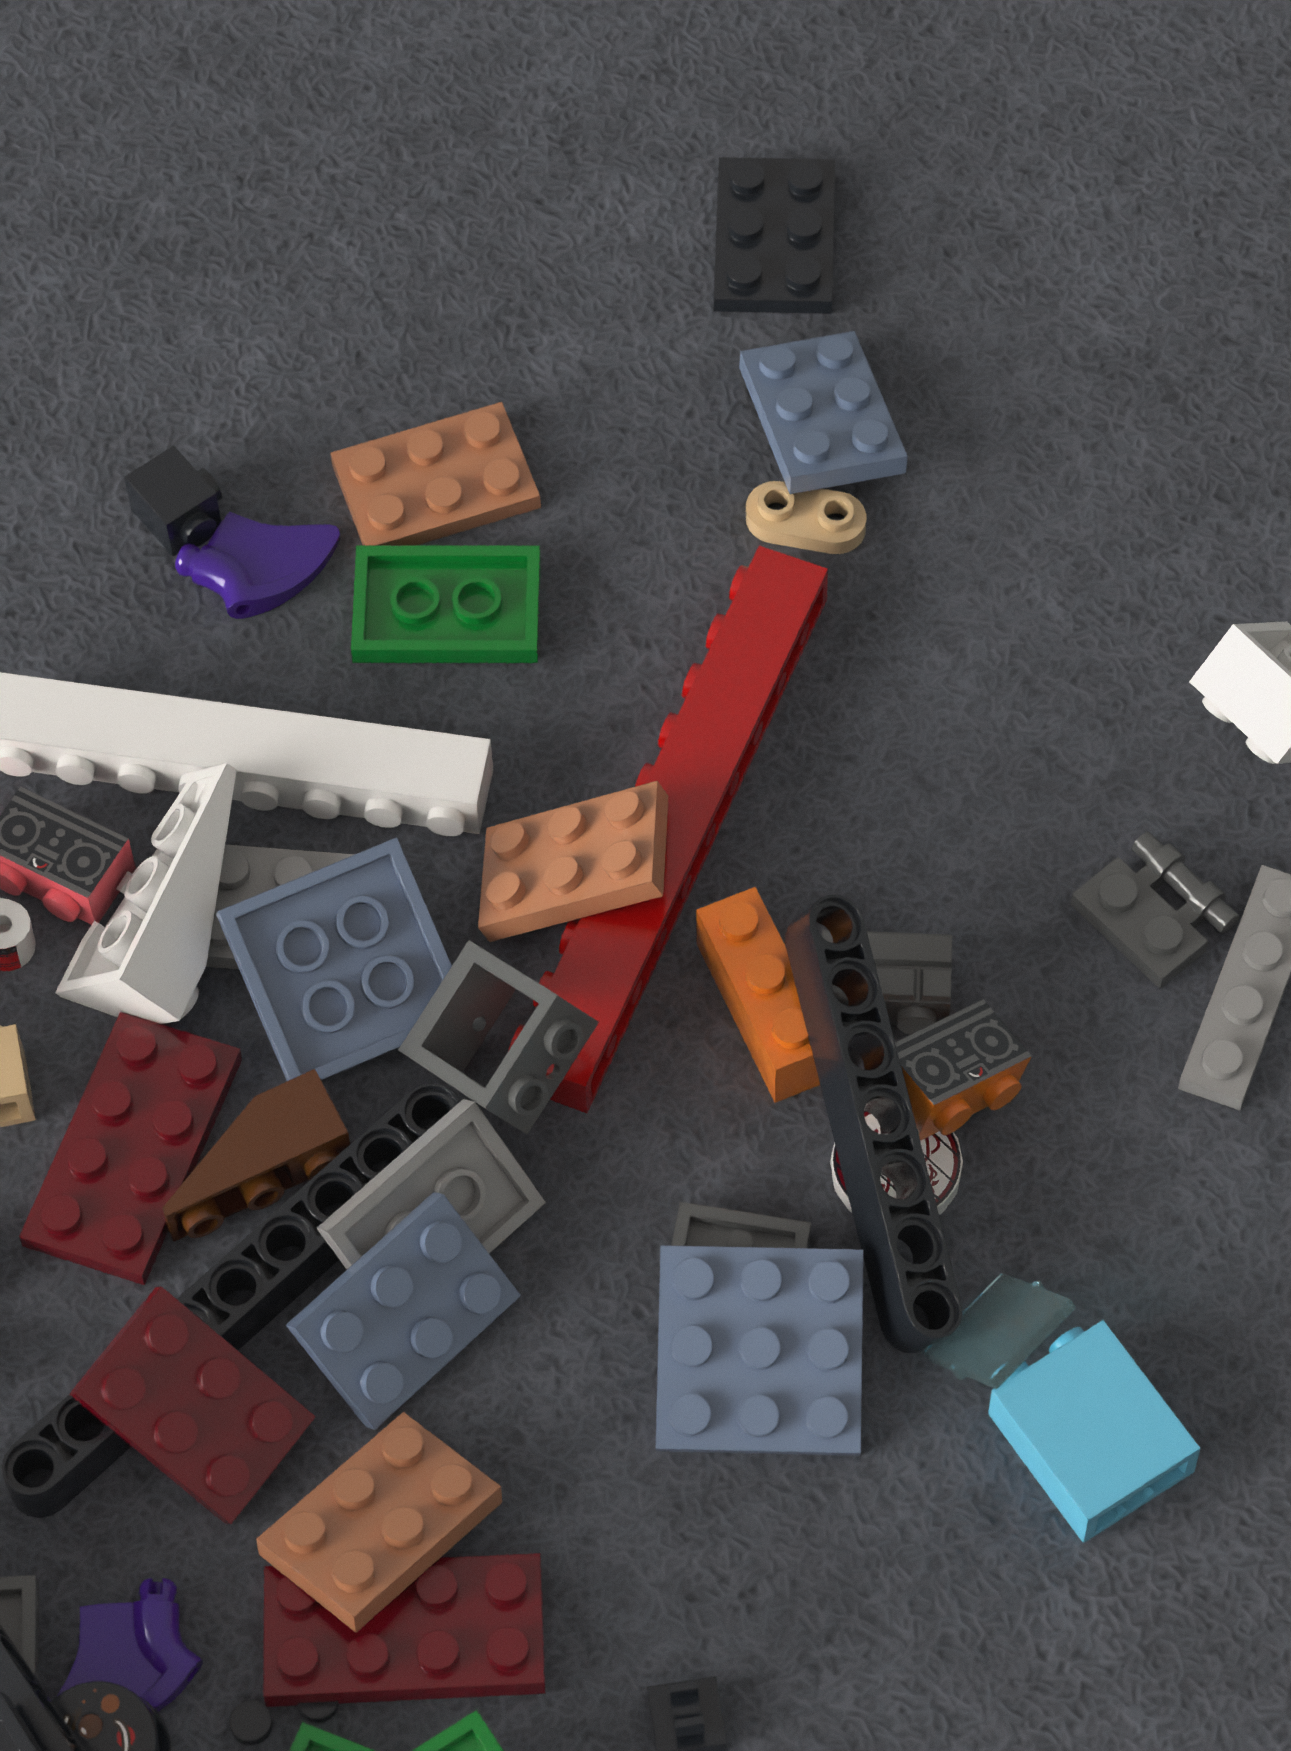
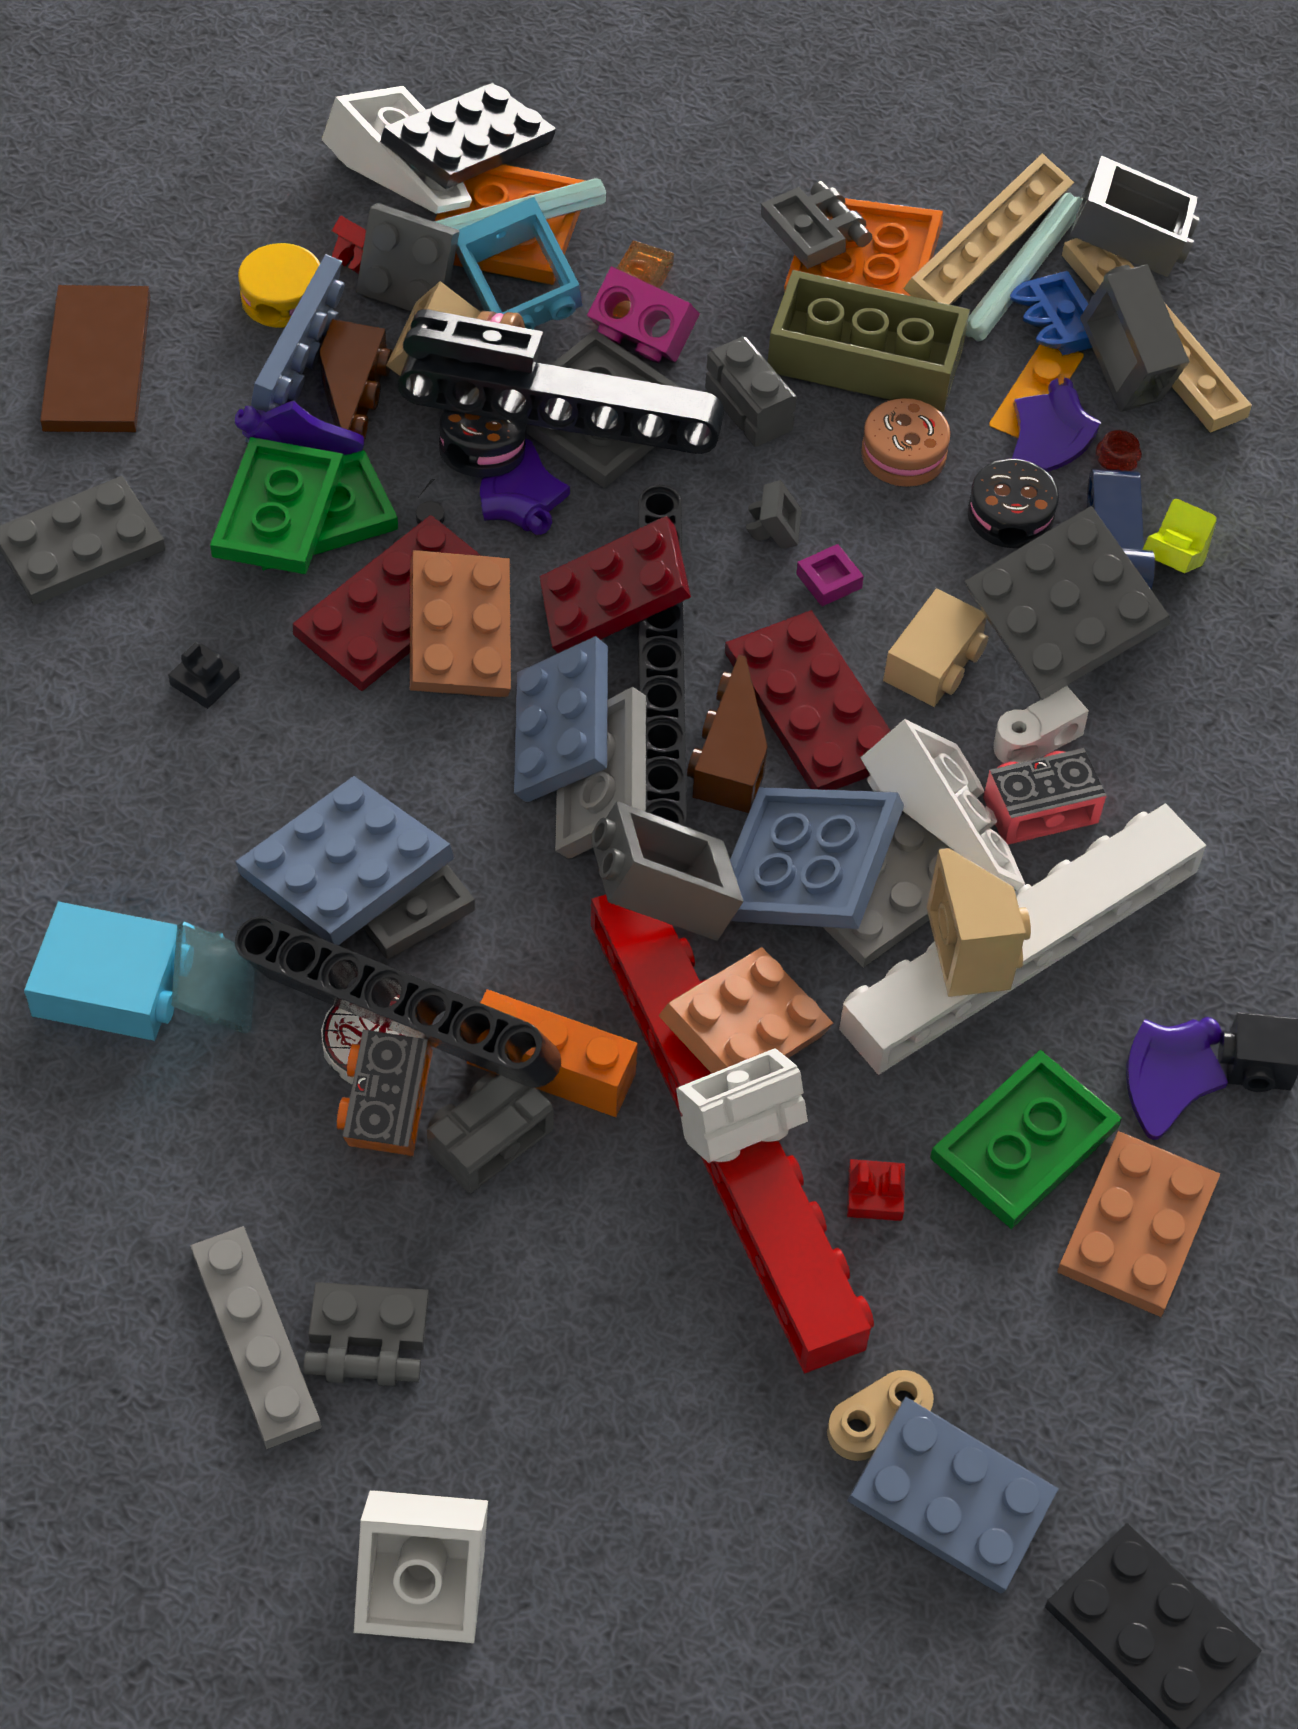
camera: 130 degrees right, 5 degrees down
none -> white brick [676,1048,808,1163]
none -> red tile [847,1159,905,1221]
none -> tan slope [927,848,1031,997]

